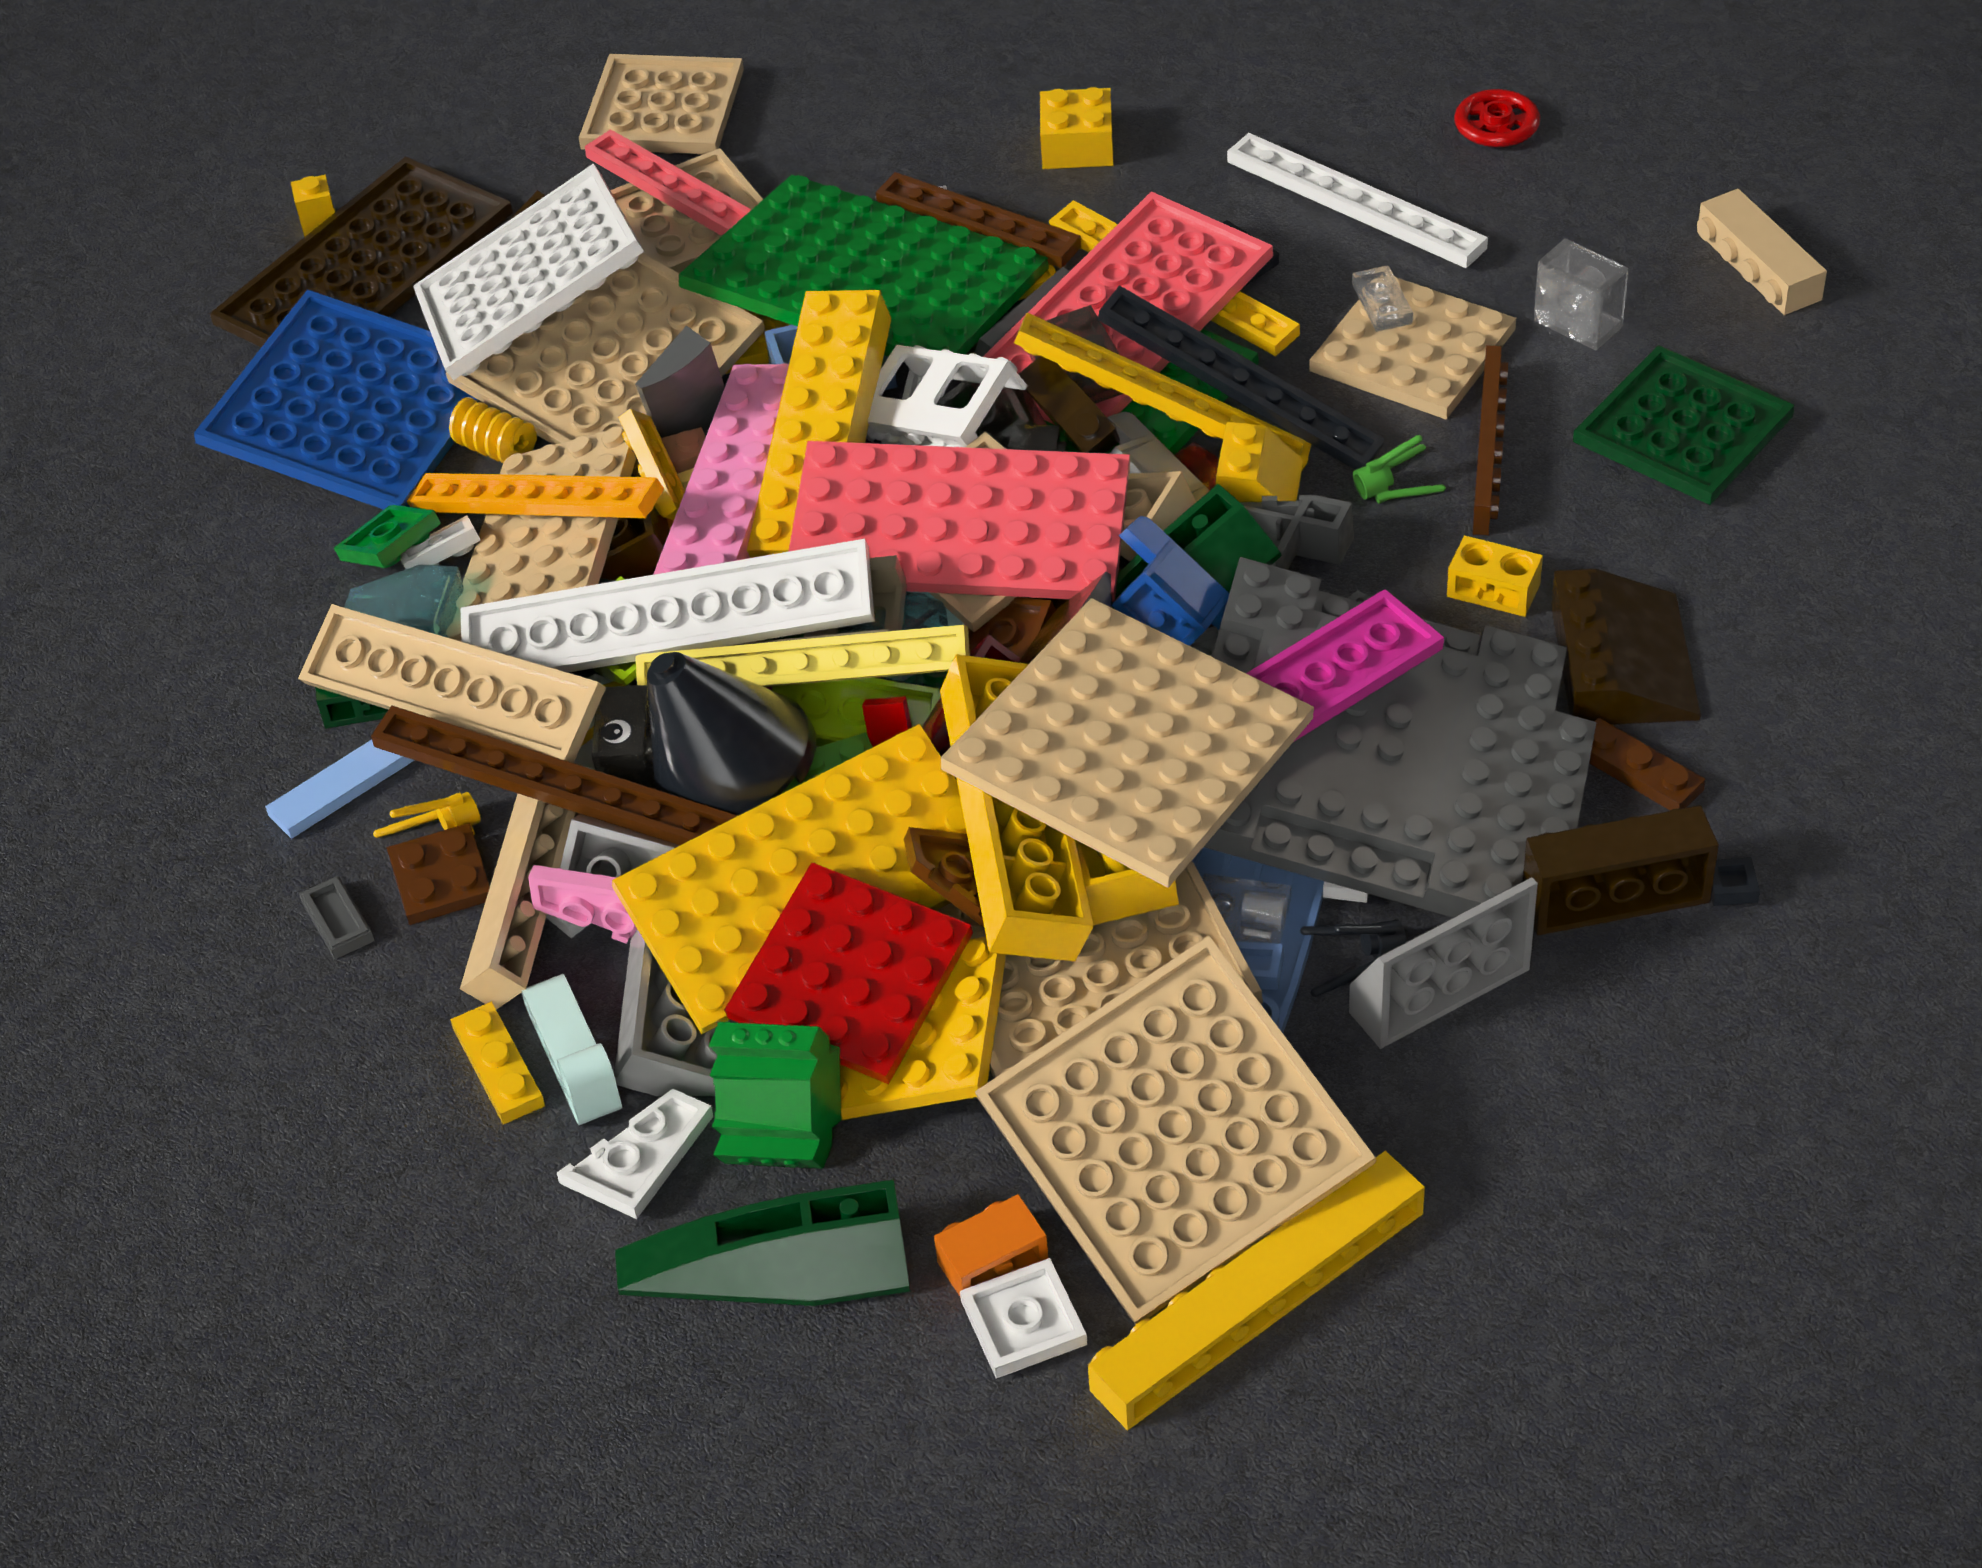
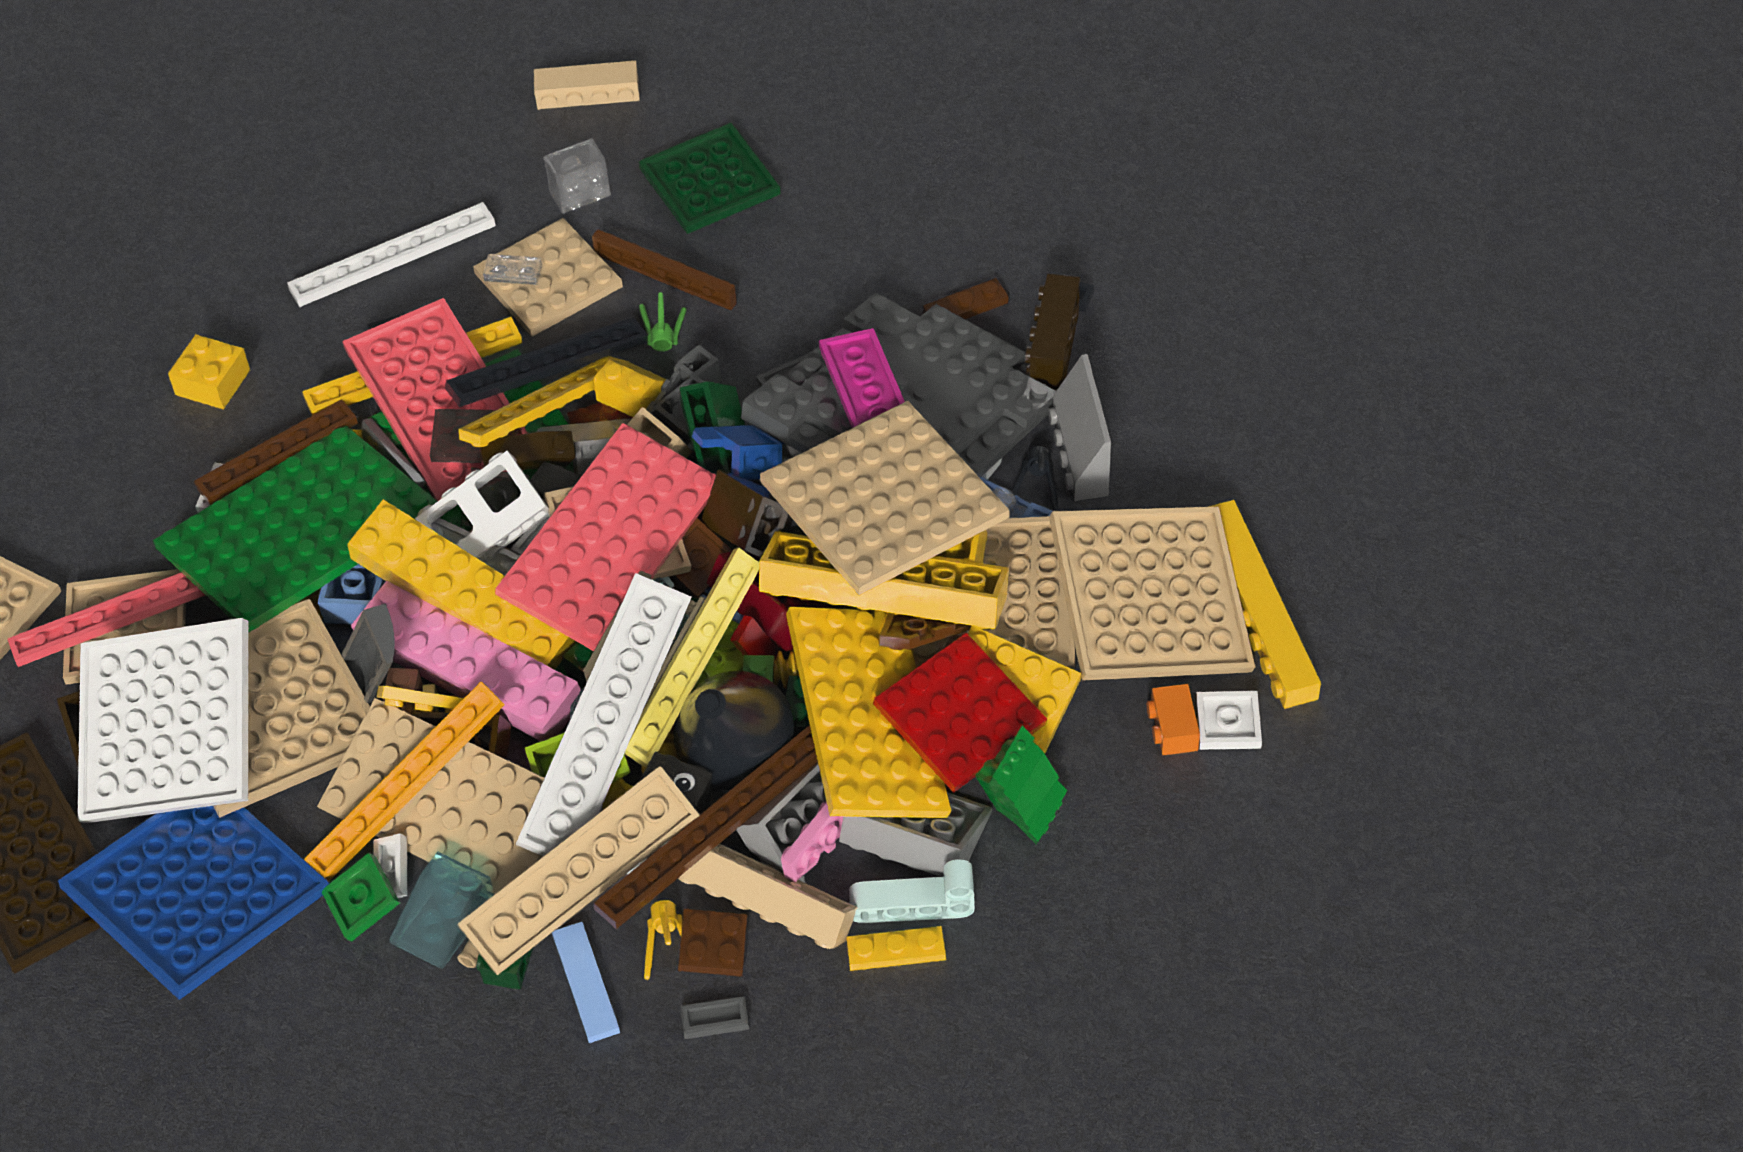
camera: 70 degrees left, 5 degrees up
yellow piece [449,397,537,463] -> none
white wing [557,1089,713,1219] -> none
dark green wedge [615,1179,910,1306] -> none
yellow brick [1447,535,1543,617] -> none
red plate [1454,89,1540,147] -> none
dark brown slope [1551,569,1701,725] -> none

